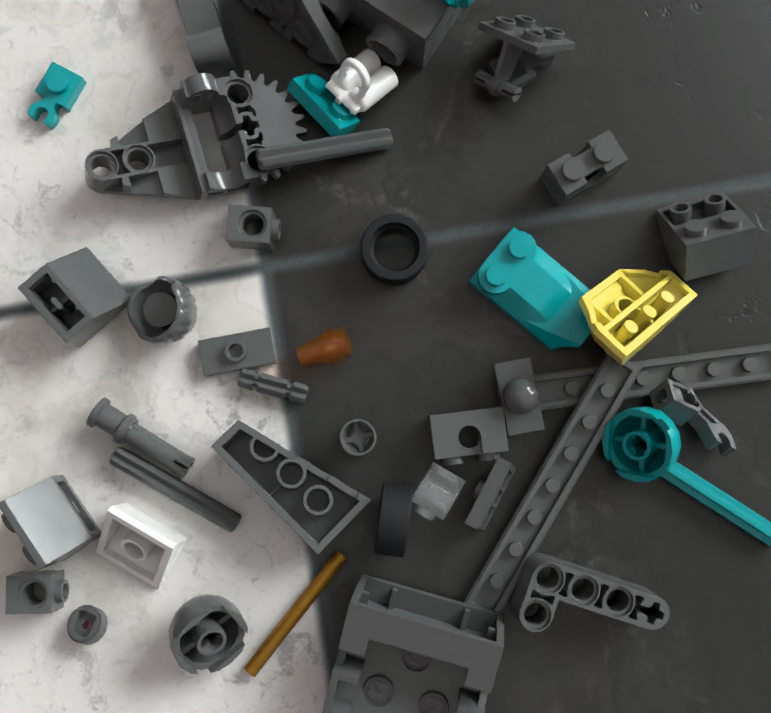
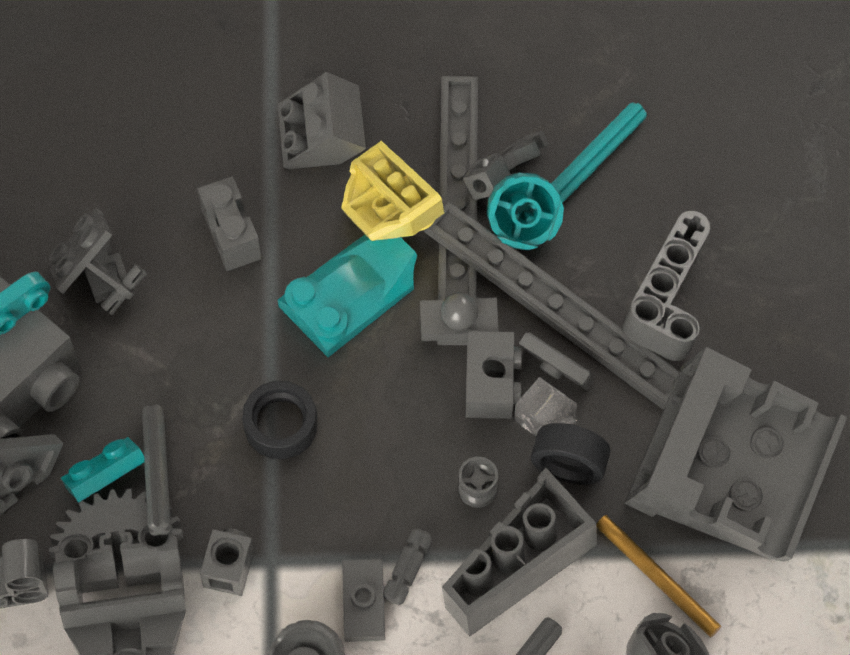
camera: 80 degrees left, 20 degrees down
clear orange cone [296,327,353,367] -> none
white piece [325,49,398,115] -> none

